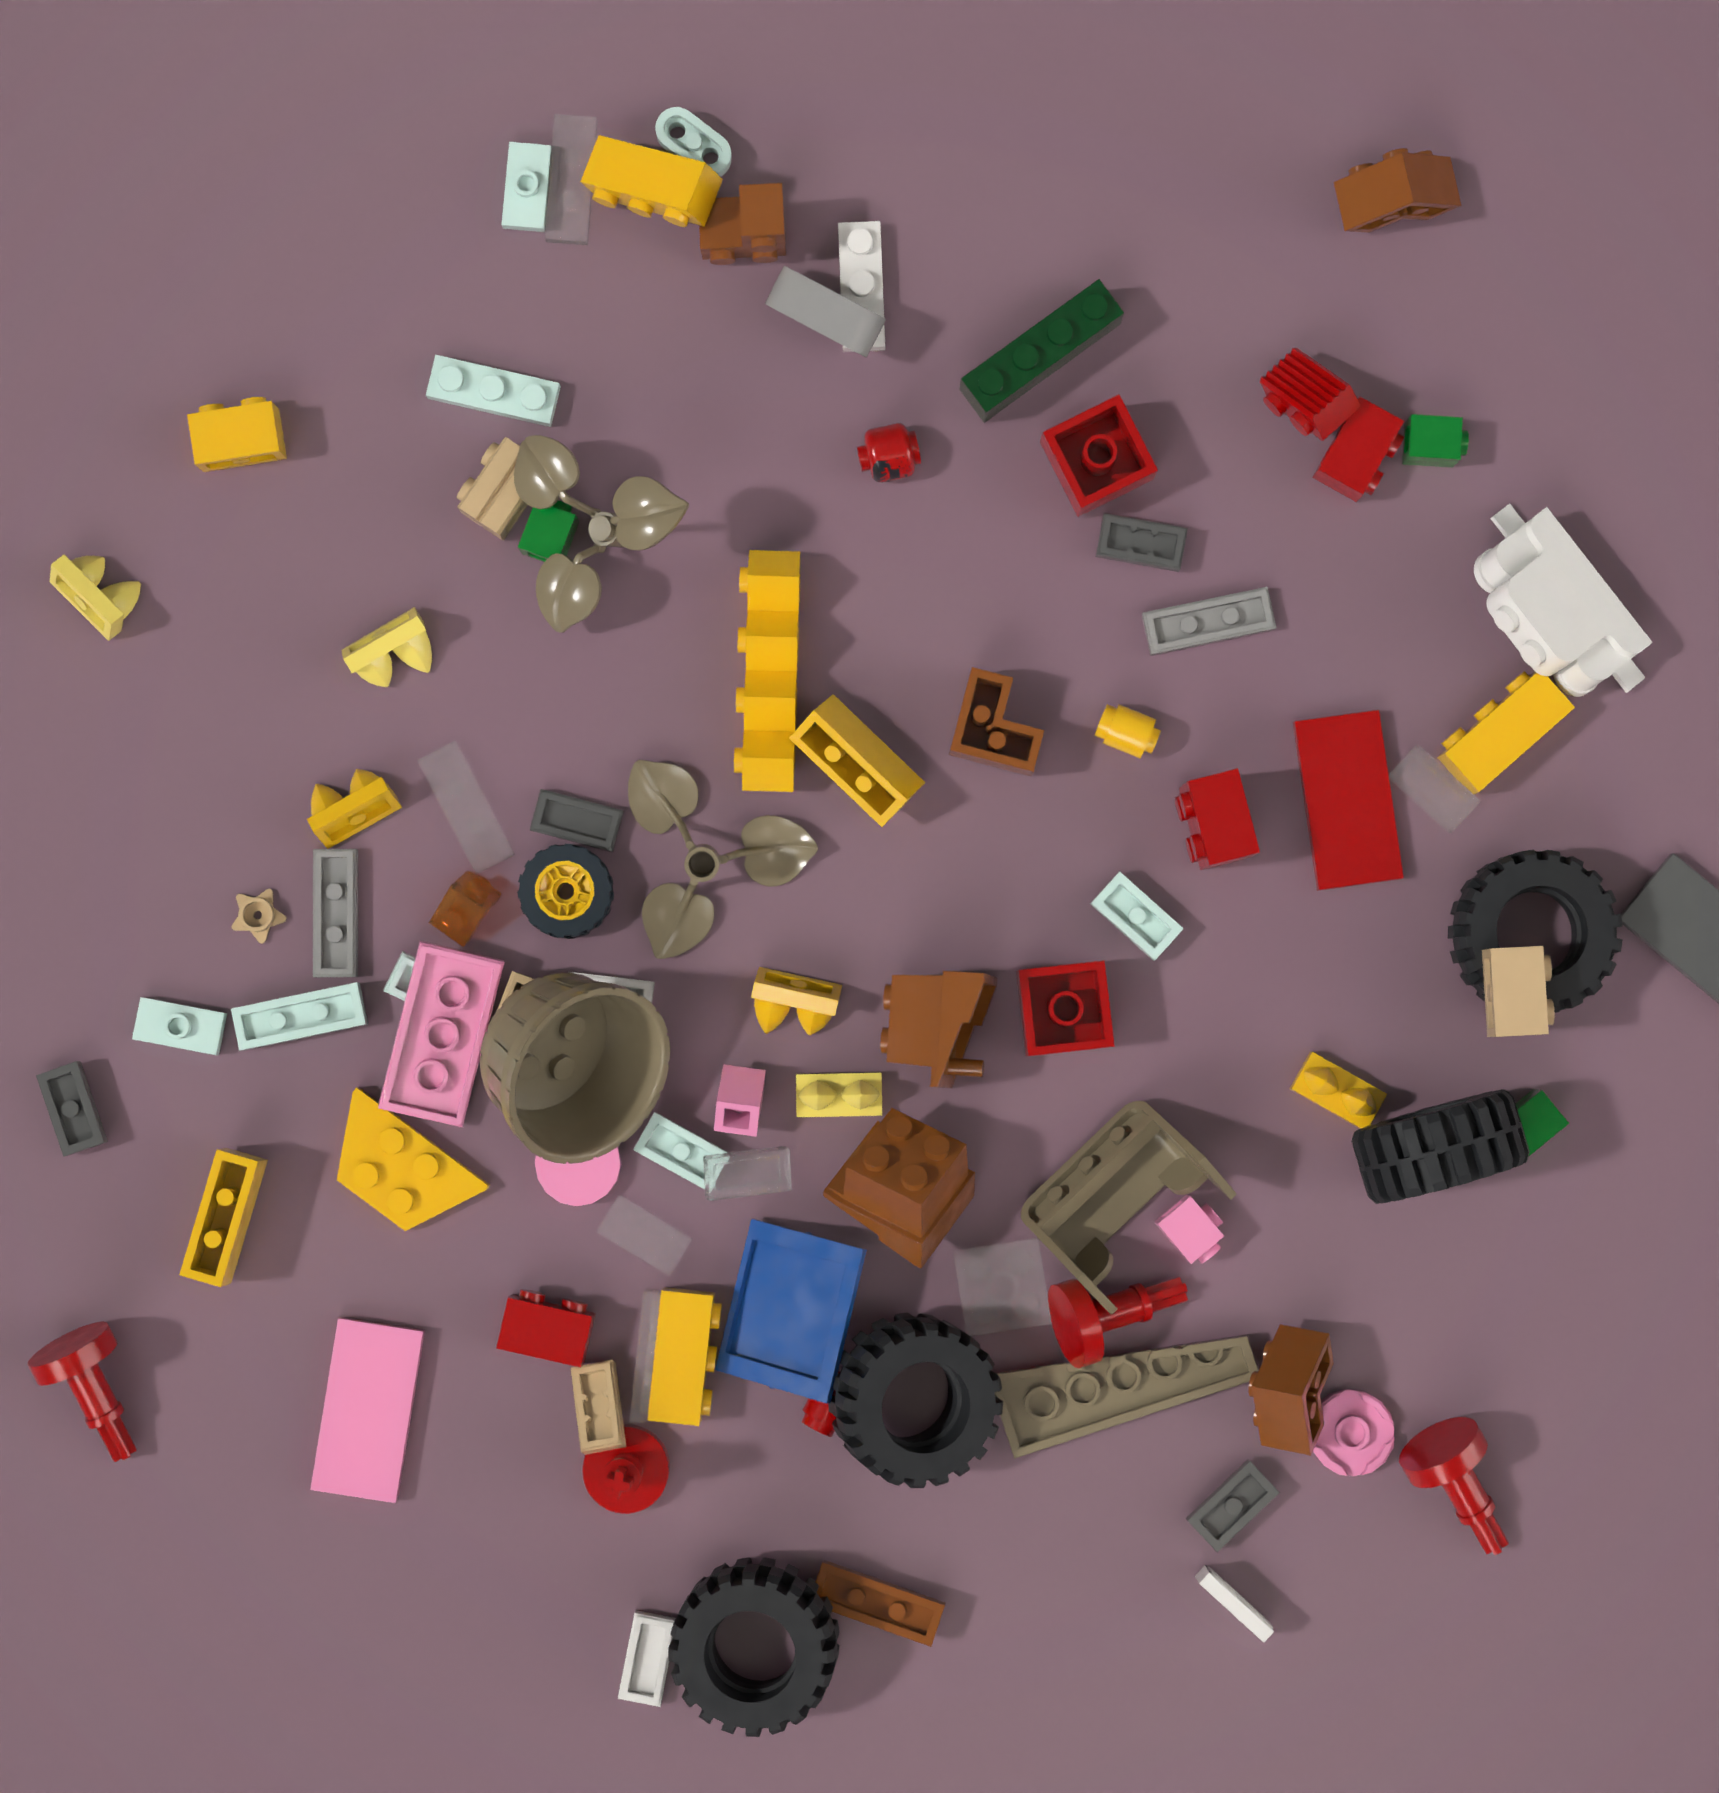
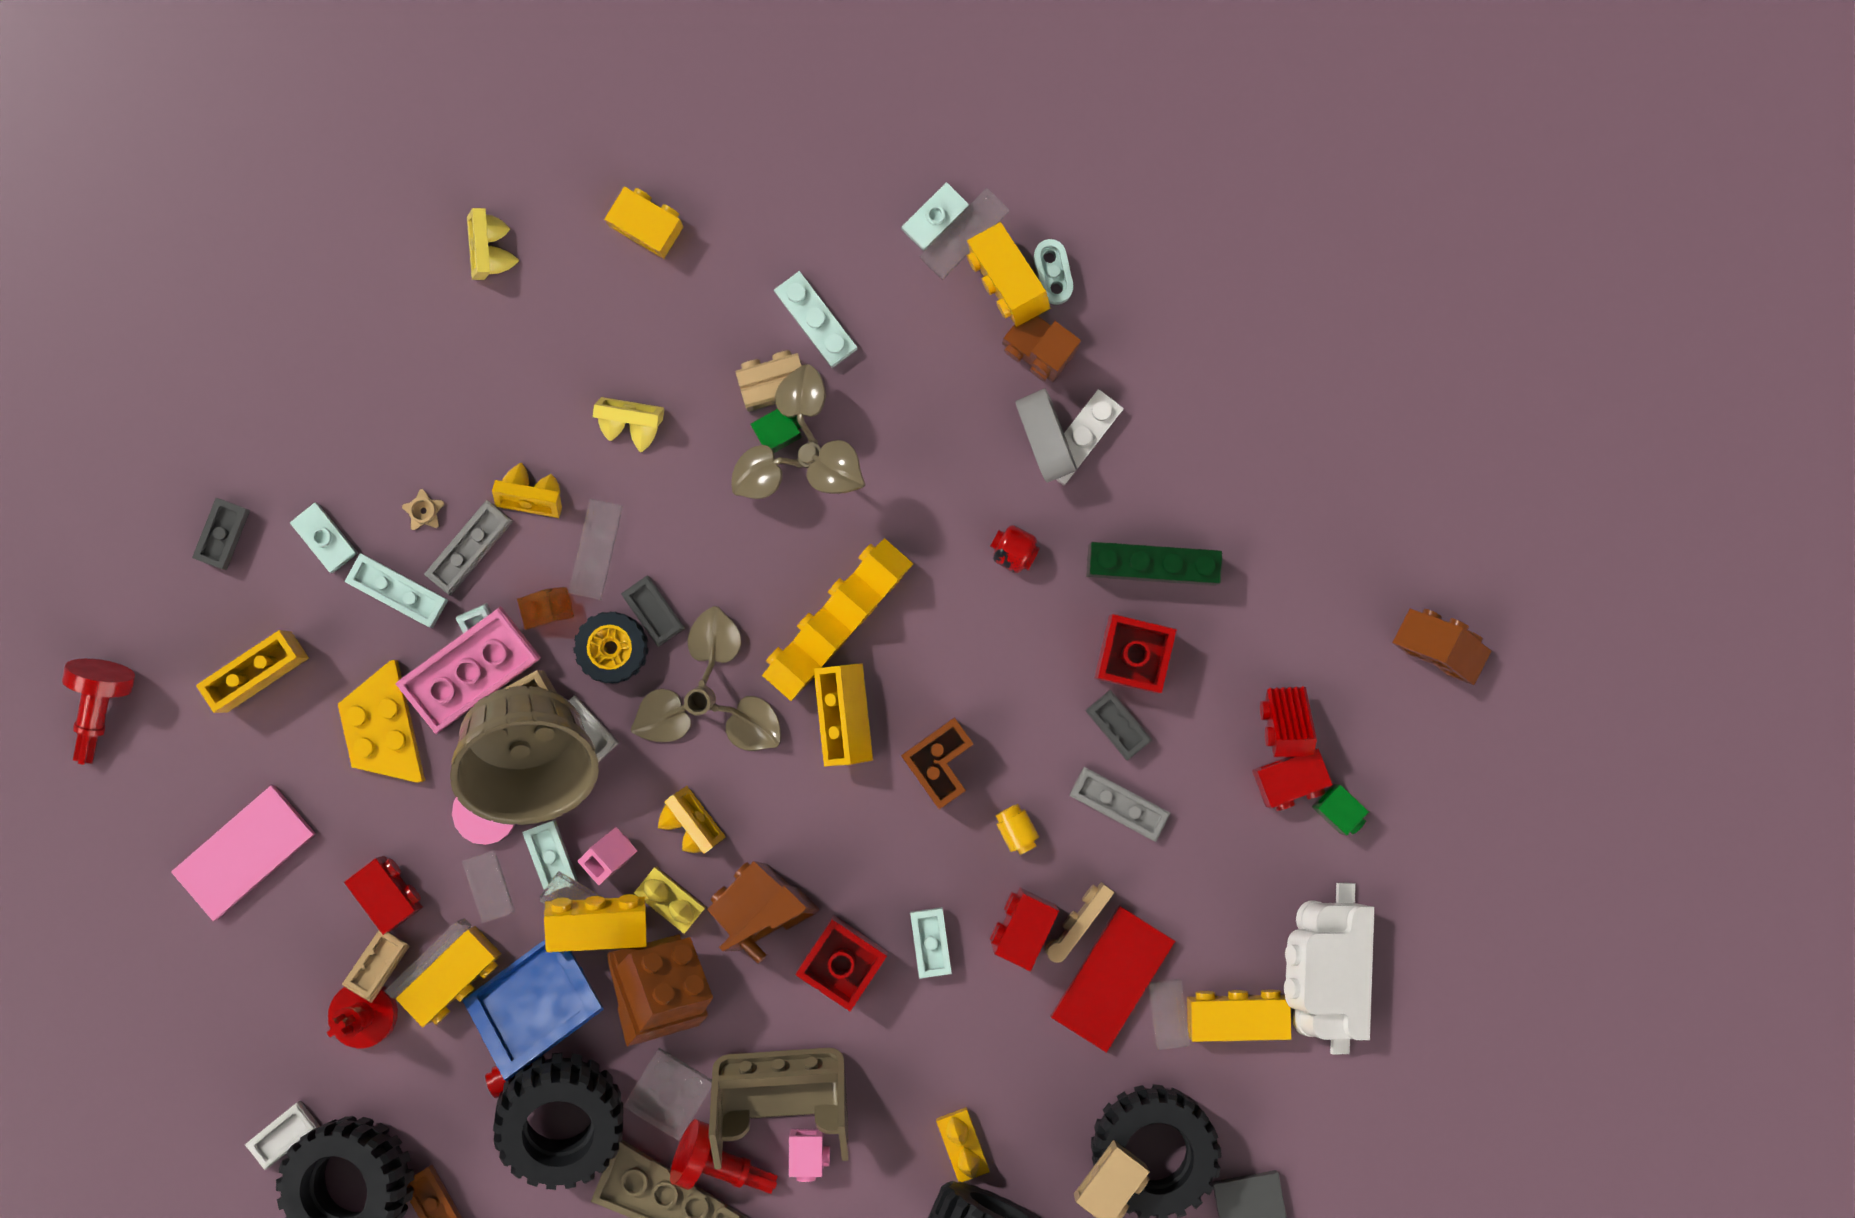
camera: 35 degrees right, 0 degrees up
none -> yellow brick [544,894,647,952]
none -> tan plate [1045,882,1115,963]

